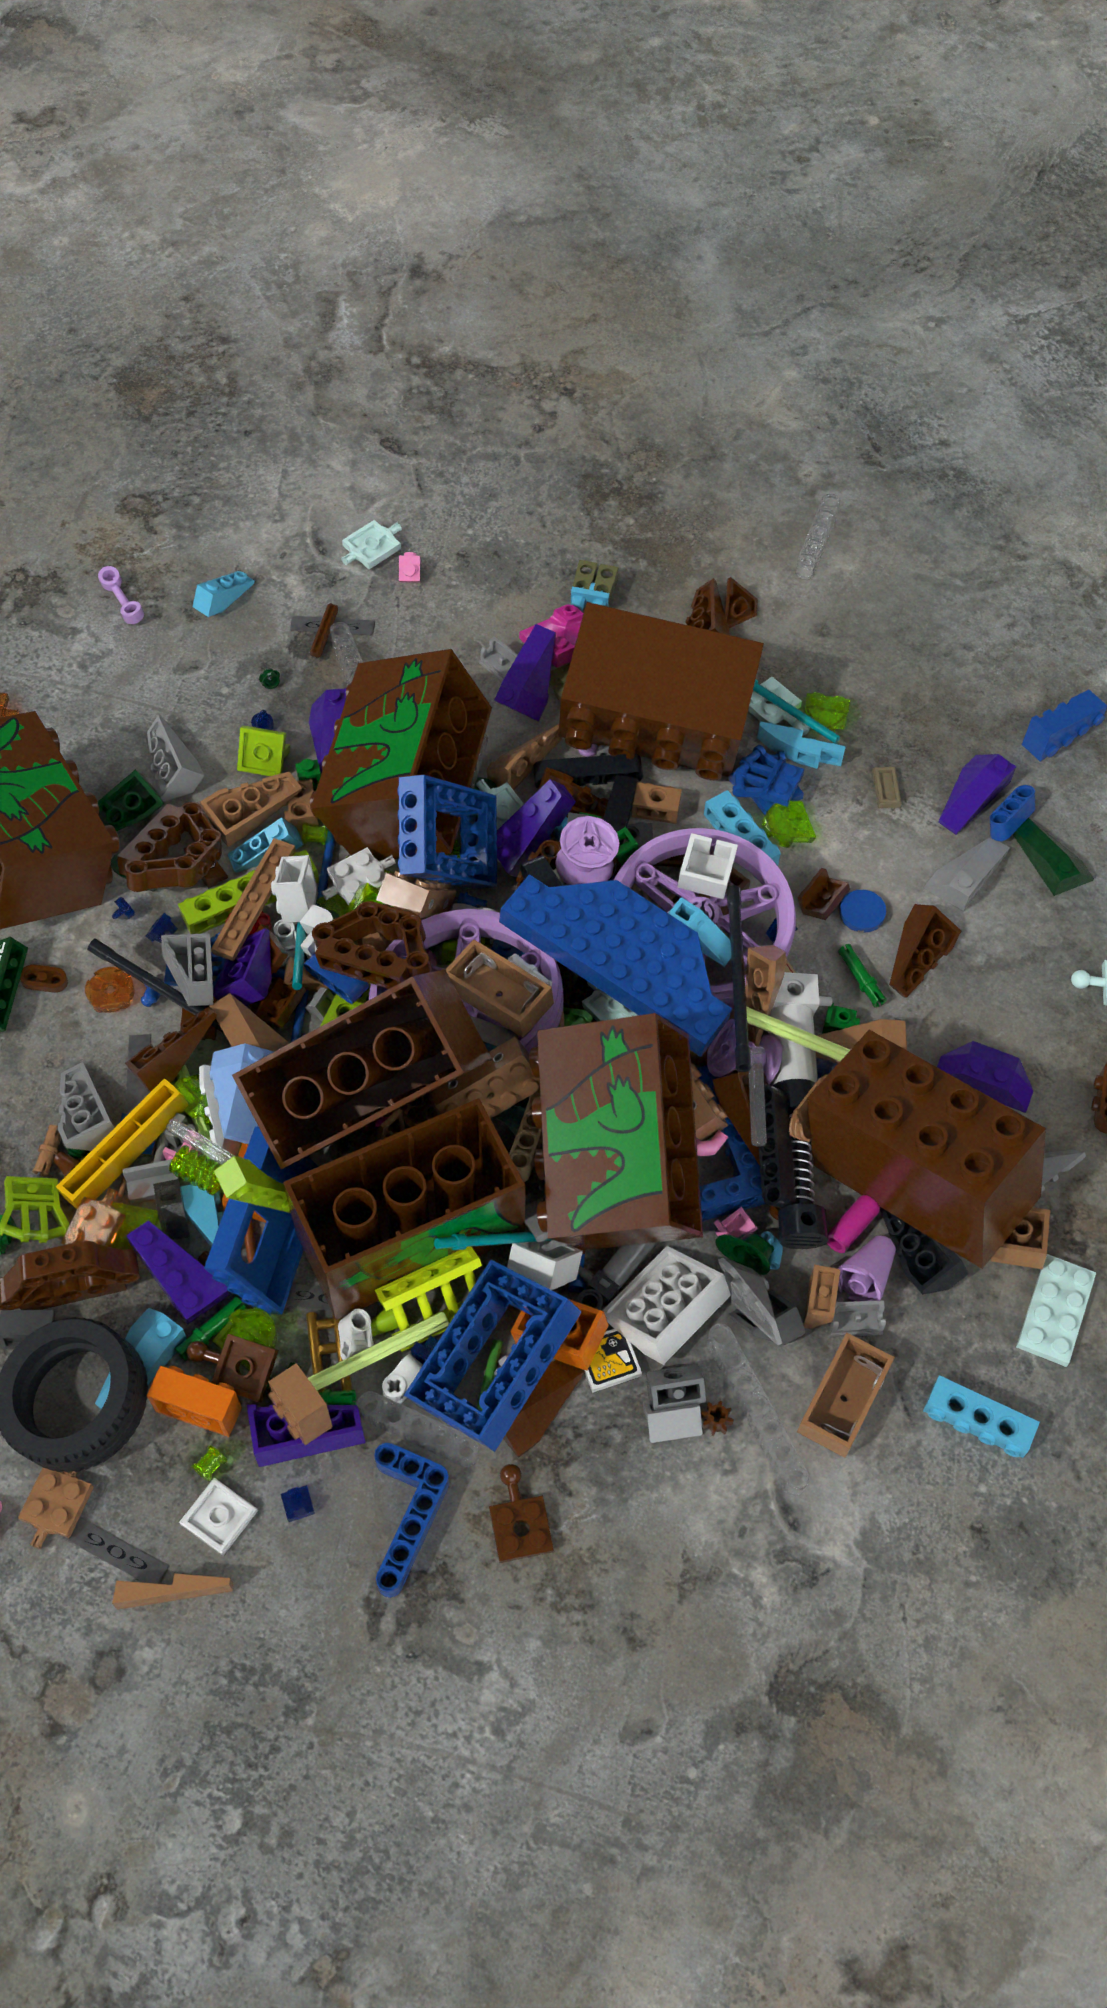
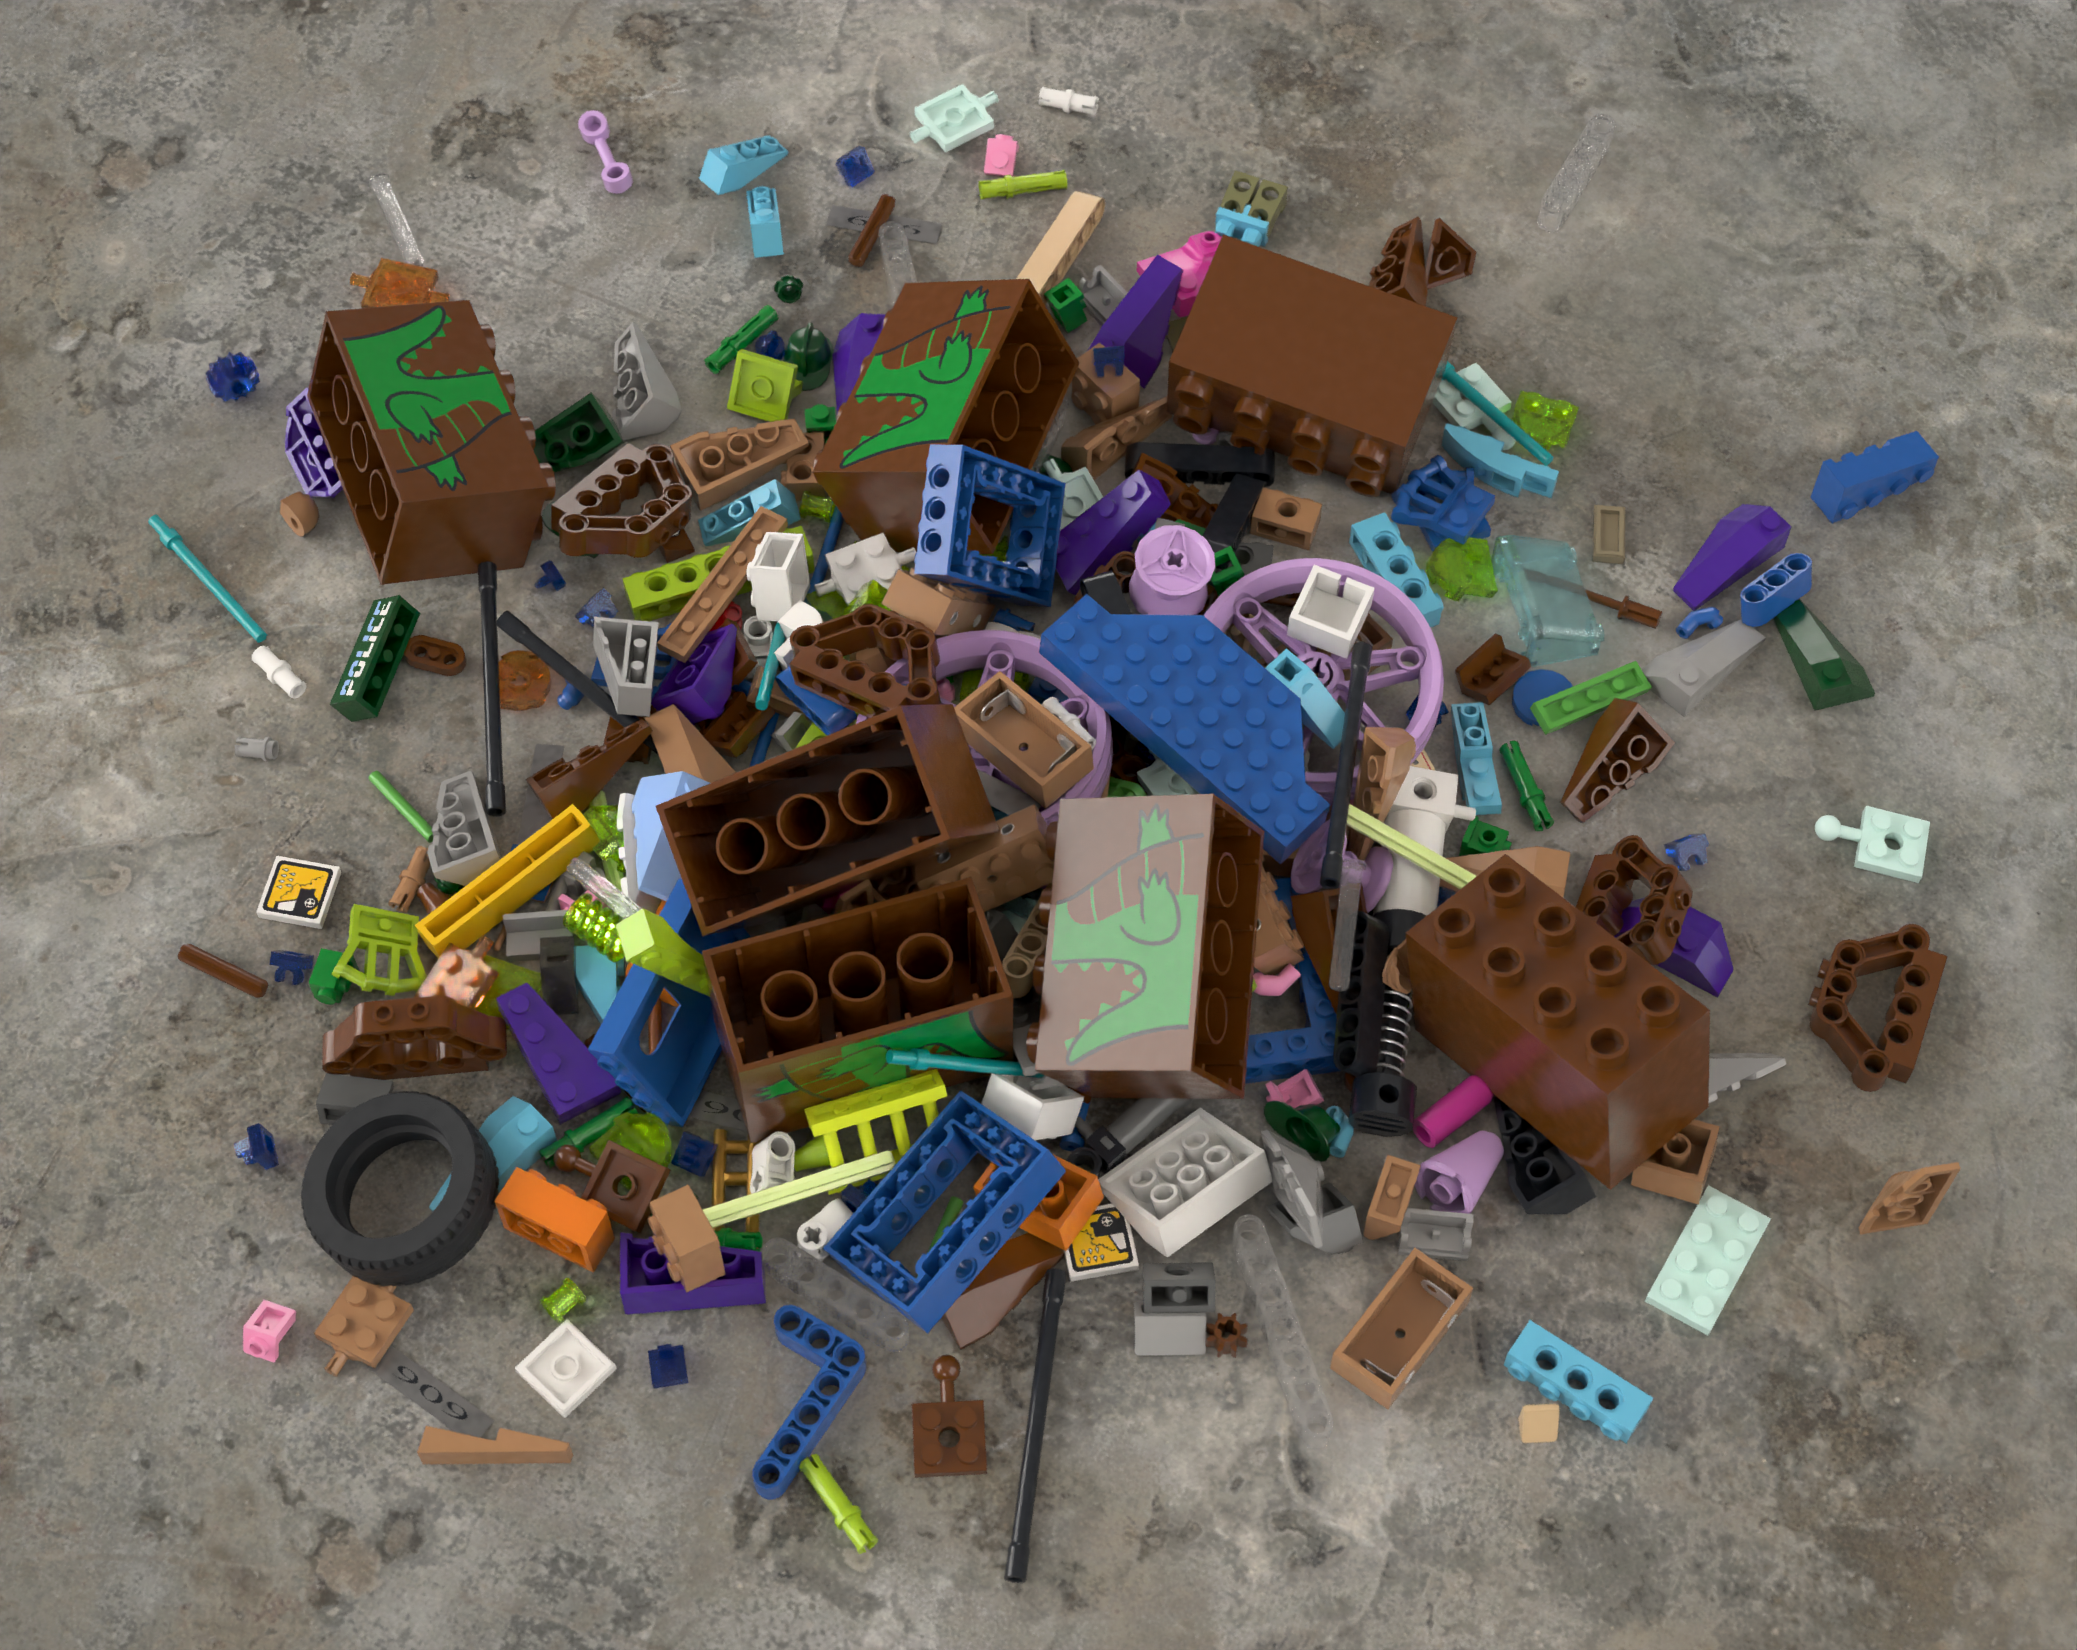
camera: 10 degrees right, 0 degrees up
none -> bright green bar [369,771,434,843]
none -> black piece [478,561,506,817]
none -> clear blue tile [671,1131,718,1177]
none -> green pin [704,305,779,374]
none -> medium azure slope [746,186,784,258]
none -> dark green piece [783,323,833,391]
none -> lime pin [799,1454,878,1554]
none -> clear blue tile [835,145,875,187]
none -> lime pin [978,170,1067,200]
none -> black piece [1004,1269,1067,1583]
none -> tan beam [1016,191,1105,305]
none -> white pin [1039,87,1099,115]
none -> green brick [1044,278,1088,333]
none -> medium nougat brick [1071,343,1140,425]
none -> clear blue tile [1091,346,1125,378]
none -> medium azure slope [1451,702,1502,815]
none -> clear light blue windscreen [1490,535,1605,667]
none -> reddish brown piece [1511,565,1662,629]
none -> tan slope [1518,1404,1559,1443]
none -> bright green plate [1530,661,1652,735]
none -> reddish brown brick [1576,835,1693,965]
none -> clear blue tile [1664,834,1709,871]
none -> blue arm [1676,607,1723,639]

